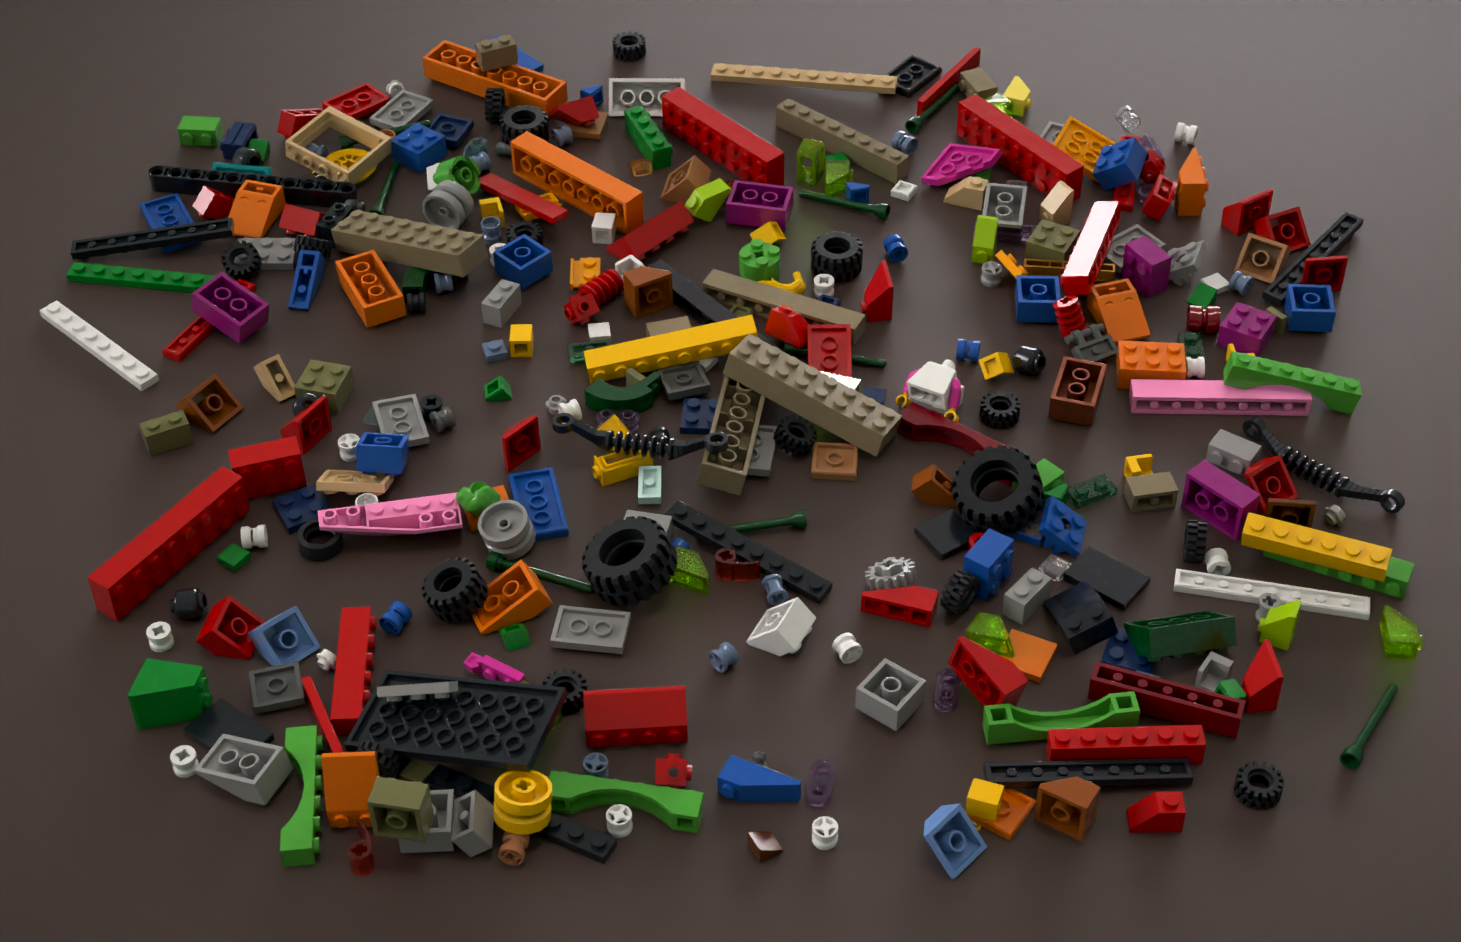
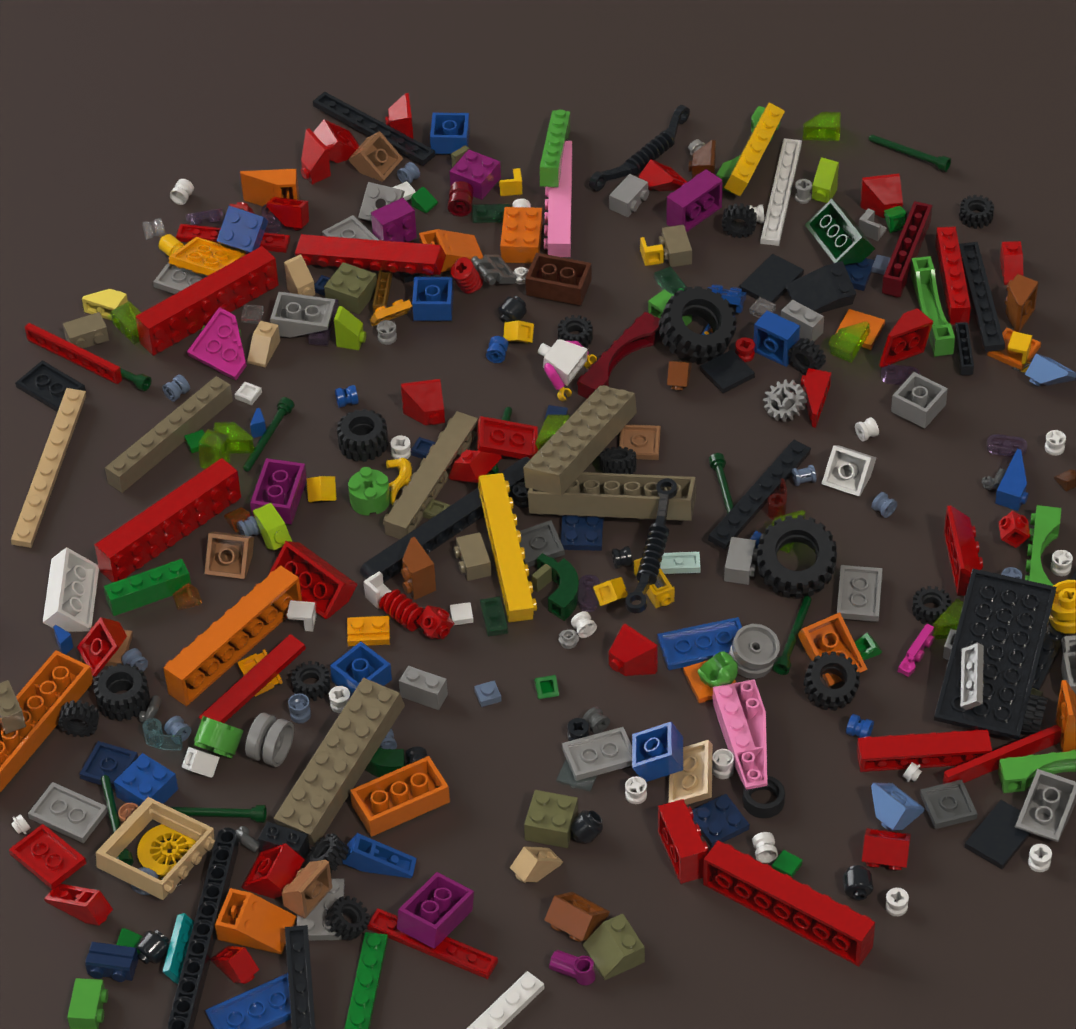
camera: 90 degrees left, 5 degrees up
green slope [127,658,213,729] -> none
red slope [280,395,332,455] -> none
yellow panel [479,197,505,227] -> none
yellow brick [509,324,534,357] -> none
none -> yellow brick [159,234,184,256]
none -> medium nougat slope [282,860,332,918]
none -> magenta piece [549,950,596,986]
none -> black piece [955,322,974,375]

